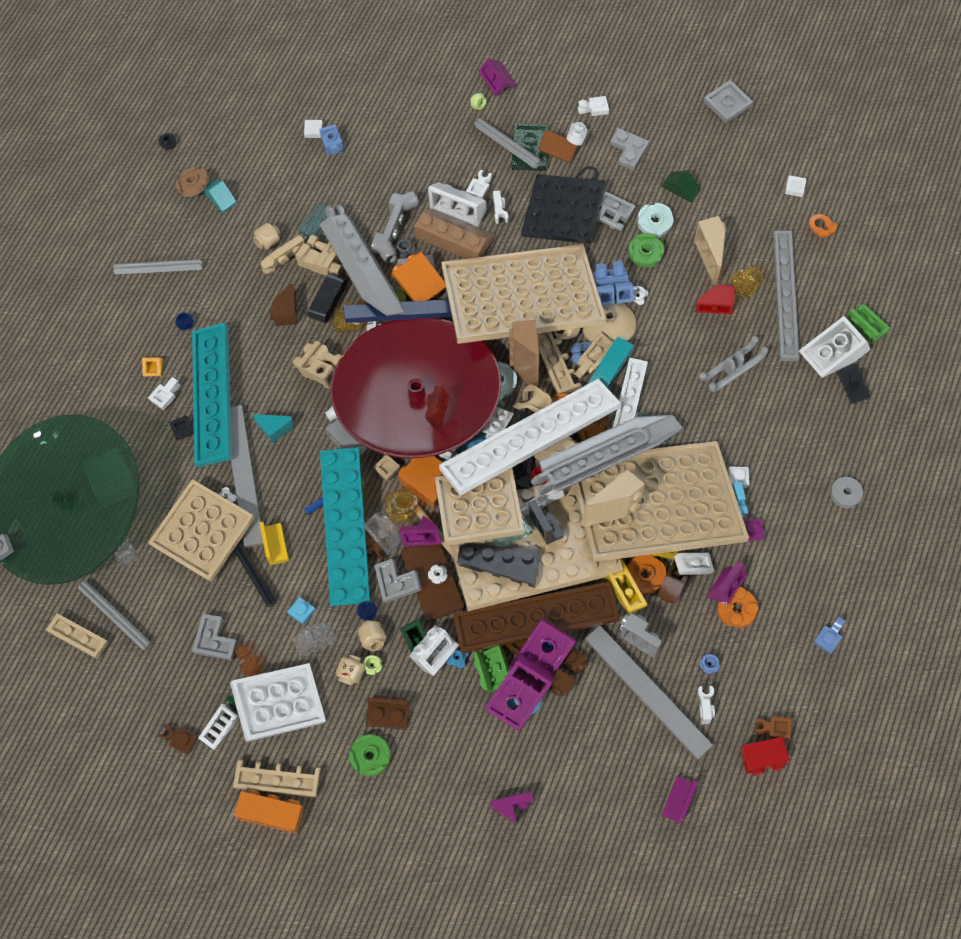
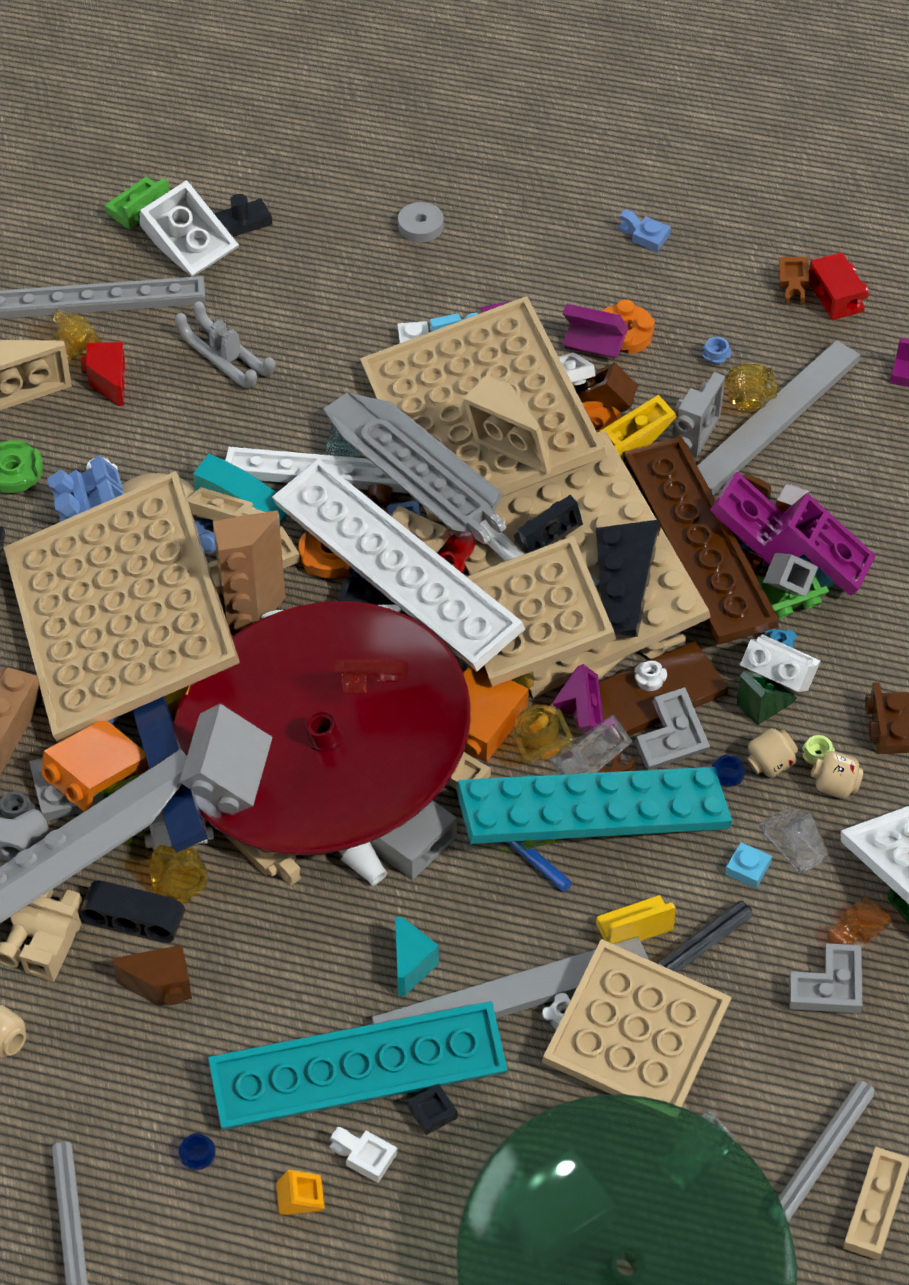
camera: 100 degrees left, 15 degrees down
tan hinge [261,235,304,275] -> none
tan hips [293,341,343,389] -> none
tan piece [513,384,552,413] -> none
white plate [697,686,715,724] -> none
none -> light grey brick [180,704,272,815]
none -> clear yellow piece [724,364,778,411]
none -> light grey brick [763,553,818,597]

